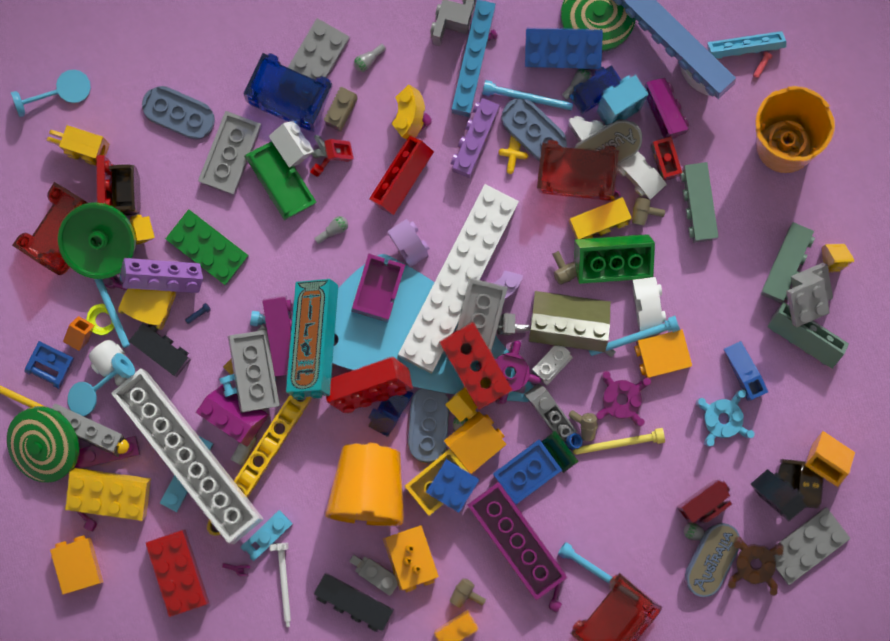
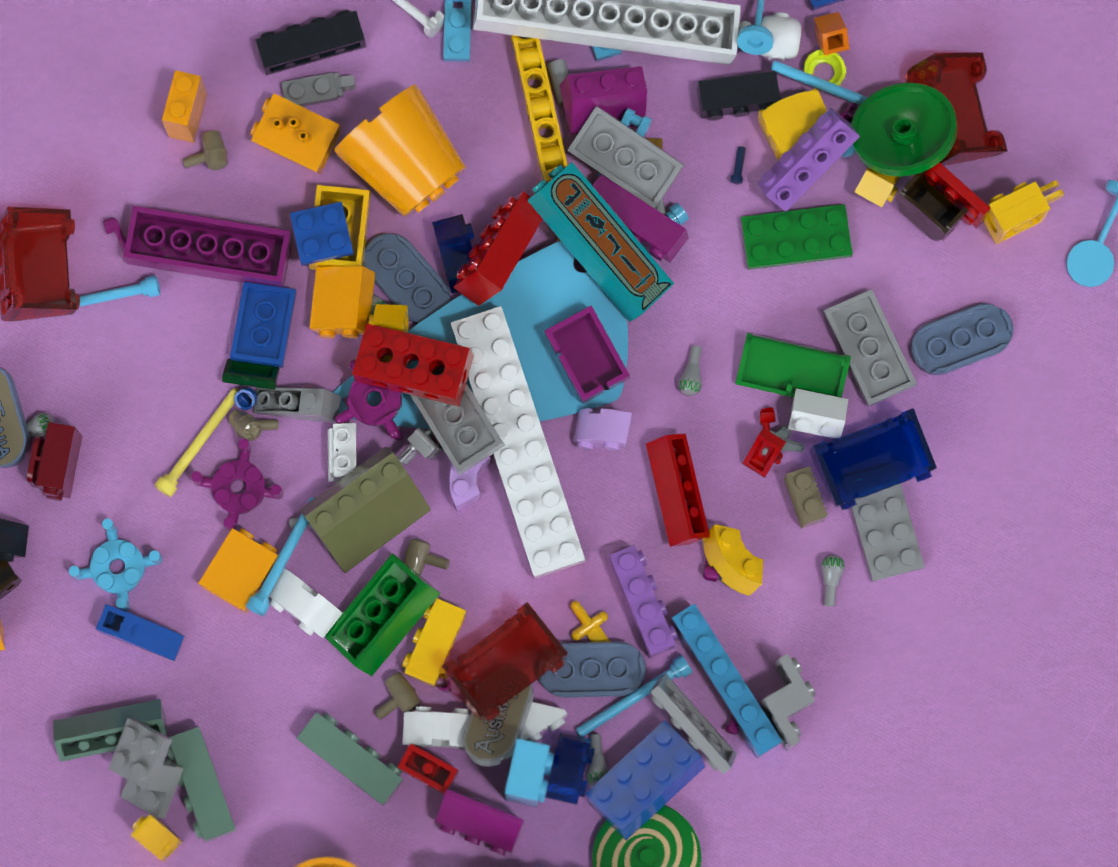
camera: 130 degrees right, 5 degrees down
none -> light grey plate [651,673,737,774]

